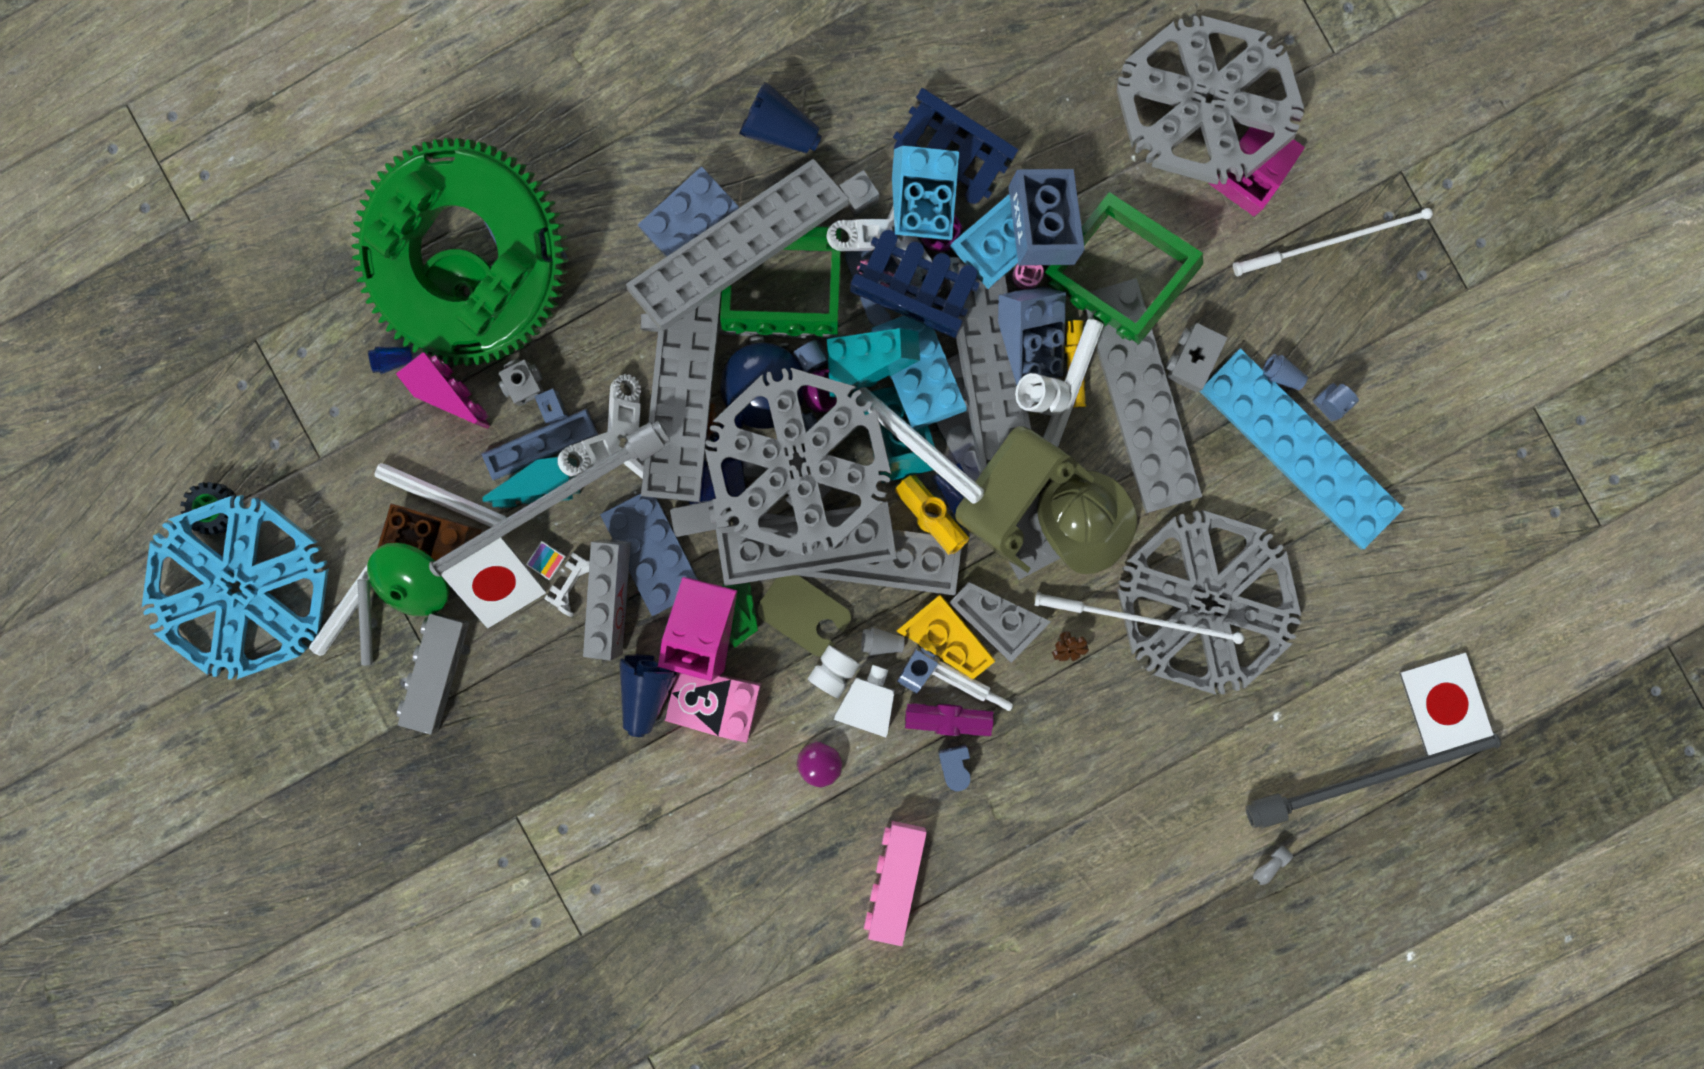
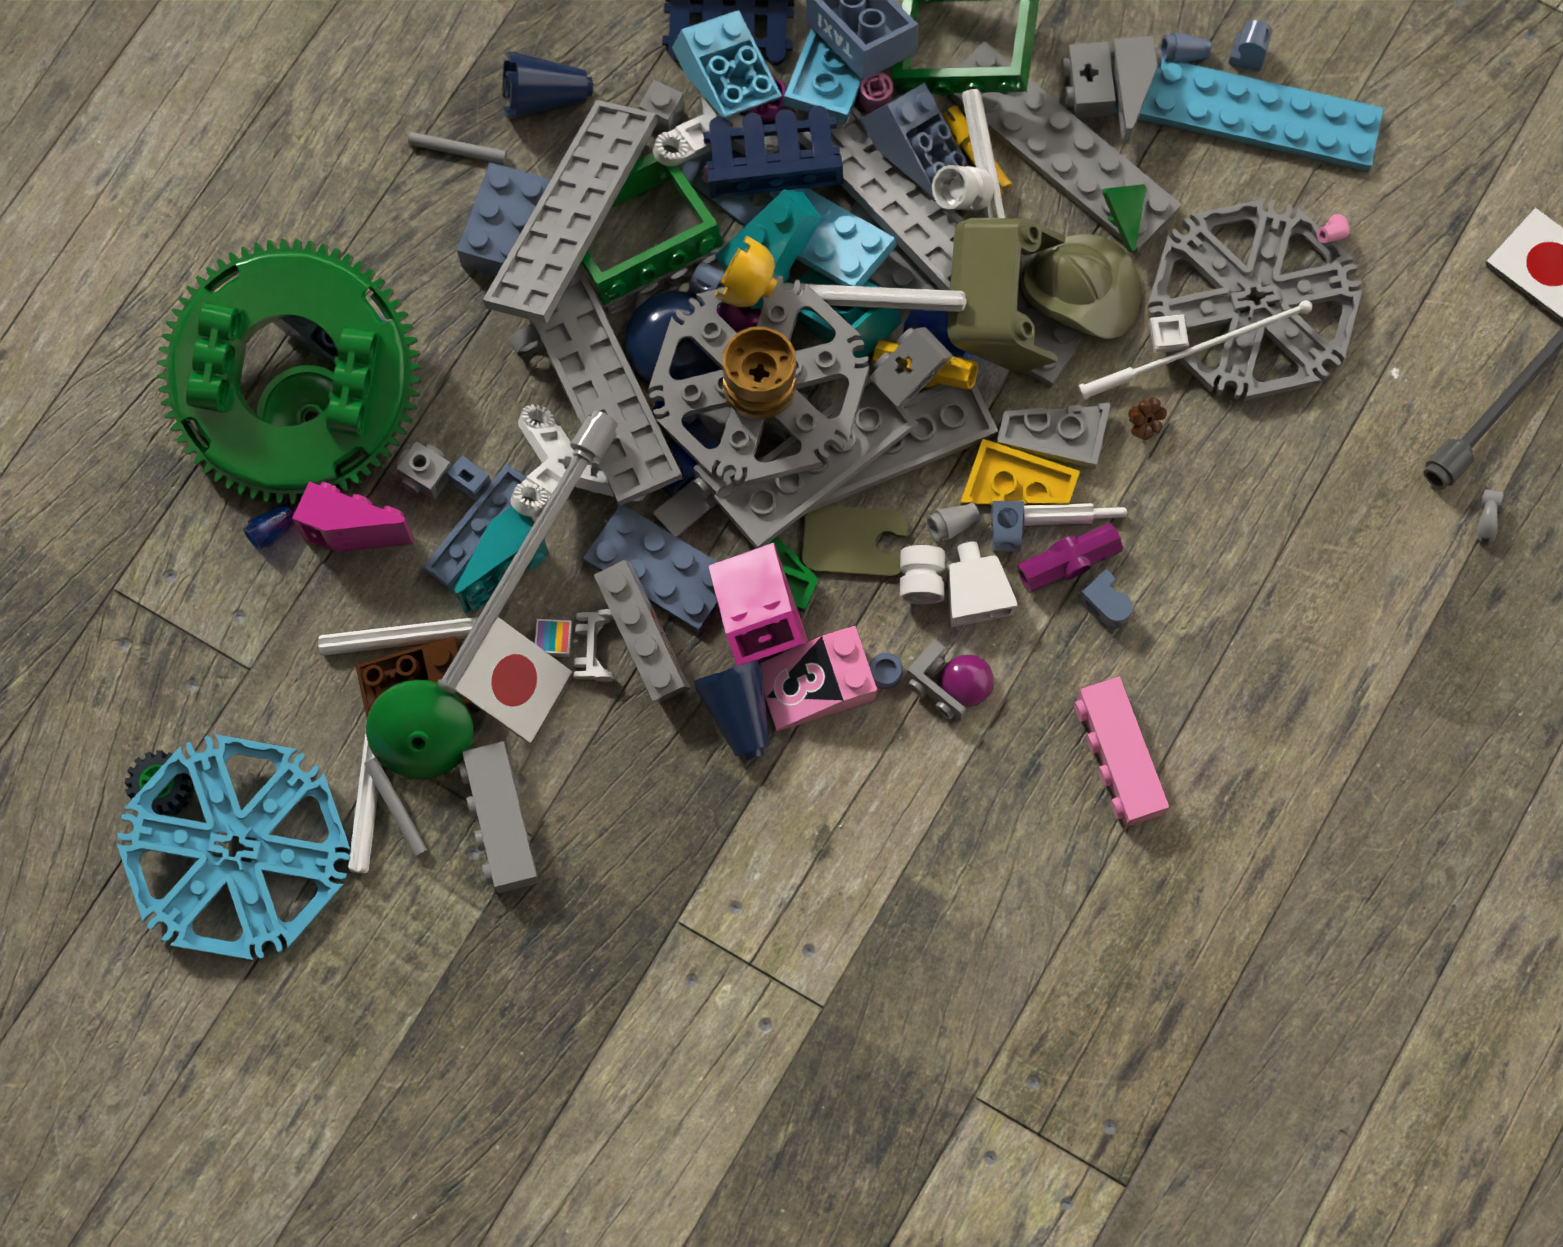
camera: 30 degrees left, 15 degrees down
none -> light grey bar [408,132,507,164]
none -> yellow cylinder [714,236,778,307]
none -> pearl gold wheel [723,327,796,419]
none -> light grey brick [869,327,953,407]
none -> sand blue tile [869,653,903,689]
none -> light grey bracket [906,639,966,722]
none -> green piece [1102,184,1146,252]
none -> light grey slope [1110,36,1162,144]
none -> white tile [1149,314,1189,353]
none -> bright pink arm [1317,215,1350,243]

